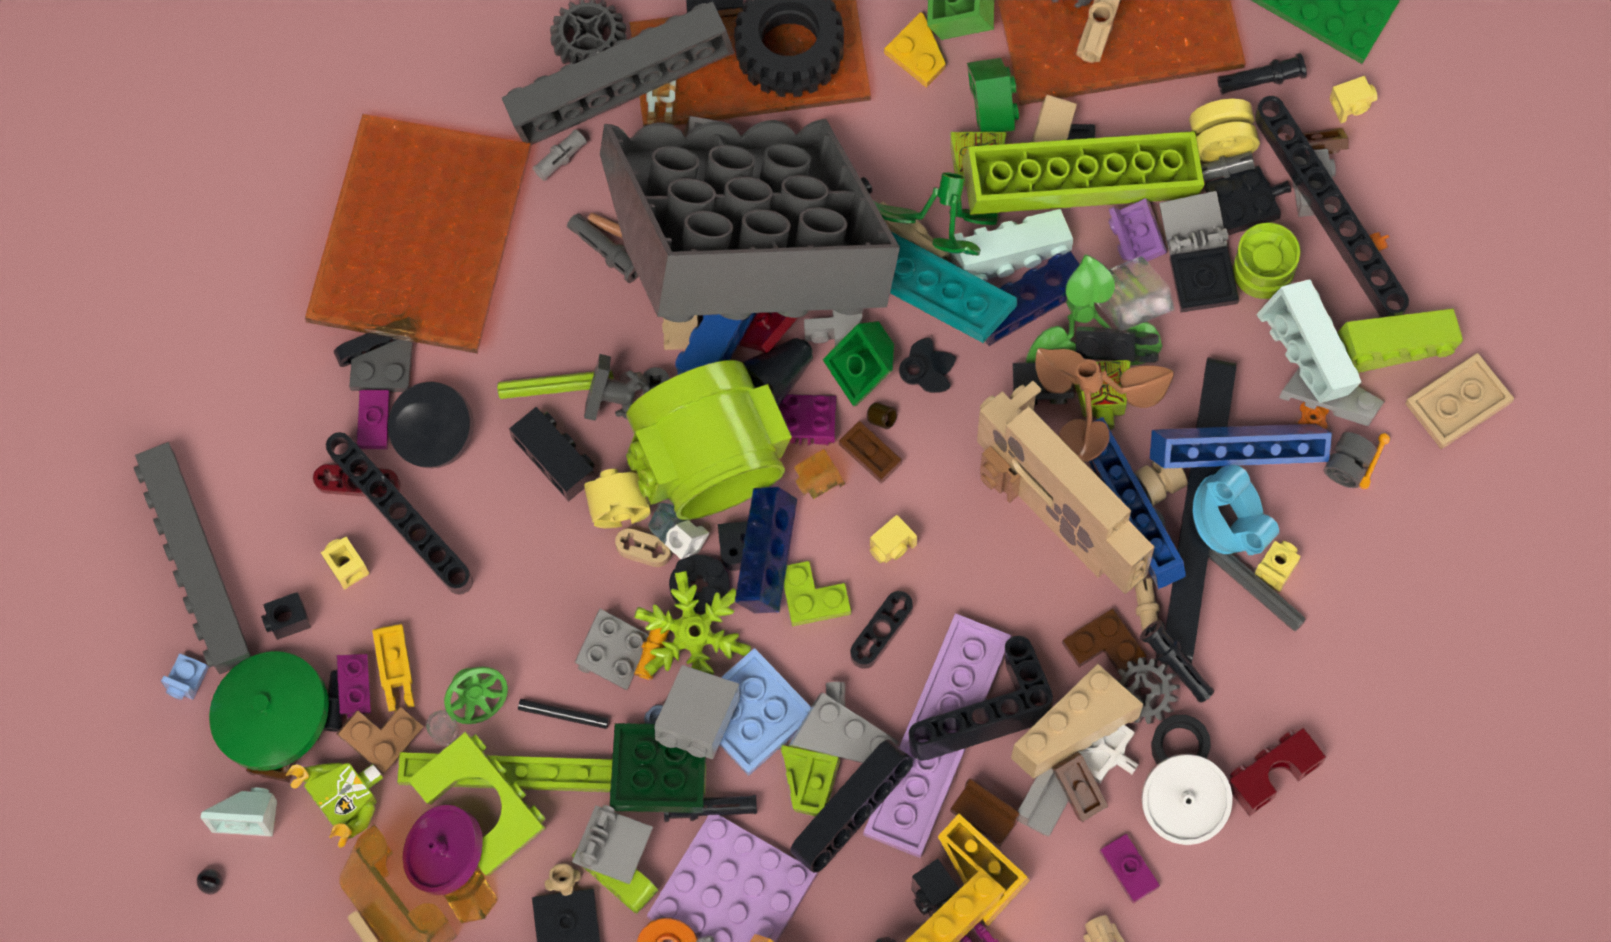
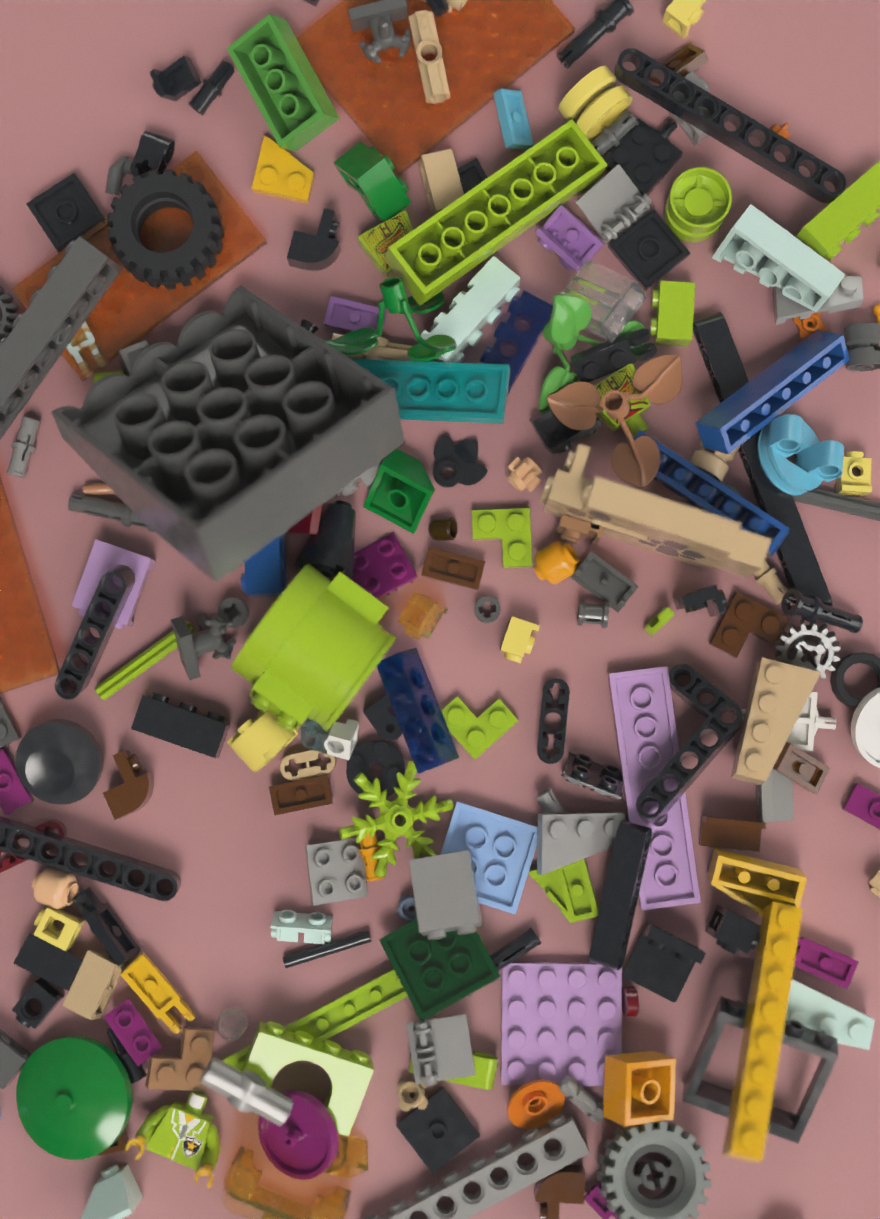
camera: 30 degrees left, 15 degrees up
bright green wheel [444,667,508,724] -> none
none -> black hinge [13,933,83,991]
none -> light nougat head [32,866,79,910]
none -> black beam [55,565,135,700]
none -> tan hinge [62,950,127,1020]
none -> lavender panel [71,539,156,630]
none -> black hinge [72,887,140,967]
none -> reddish brown brick [103,750,154,820]
none -> light grey piece [200,1057,294,1126]
none -> reddish brown plate [269,774,333,816]
none -> light aqua hinge [270,910,333,945]
none -> black brick [287,208,341,271]
none -> medium lavender plate [323,296,387,337]
none -> lime plate [471,508,532,568]
none -> dark grey bush [474,596,501,623]
none -> medium azure plate [493,89,534,150]
none -> light nougat gear [506,457,542,493]
none -> light orange head [533,541,579,584]
none -> black hinge [561,752,624,800]
none -> dark grey hinge [571,552,639,612]
none -> dark grey bush [577,600,609,628]
none -> black bracket [622,922,706,1003]
none -> dark red tile [622,986,639,1017]
none -> lime tile [644,607,675,637]
none -> lime brick [649,280,695,347]
none -> black bracket [673,585,727,617]

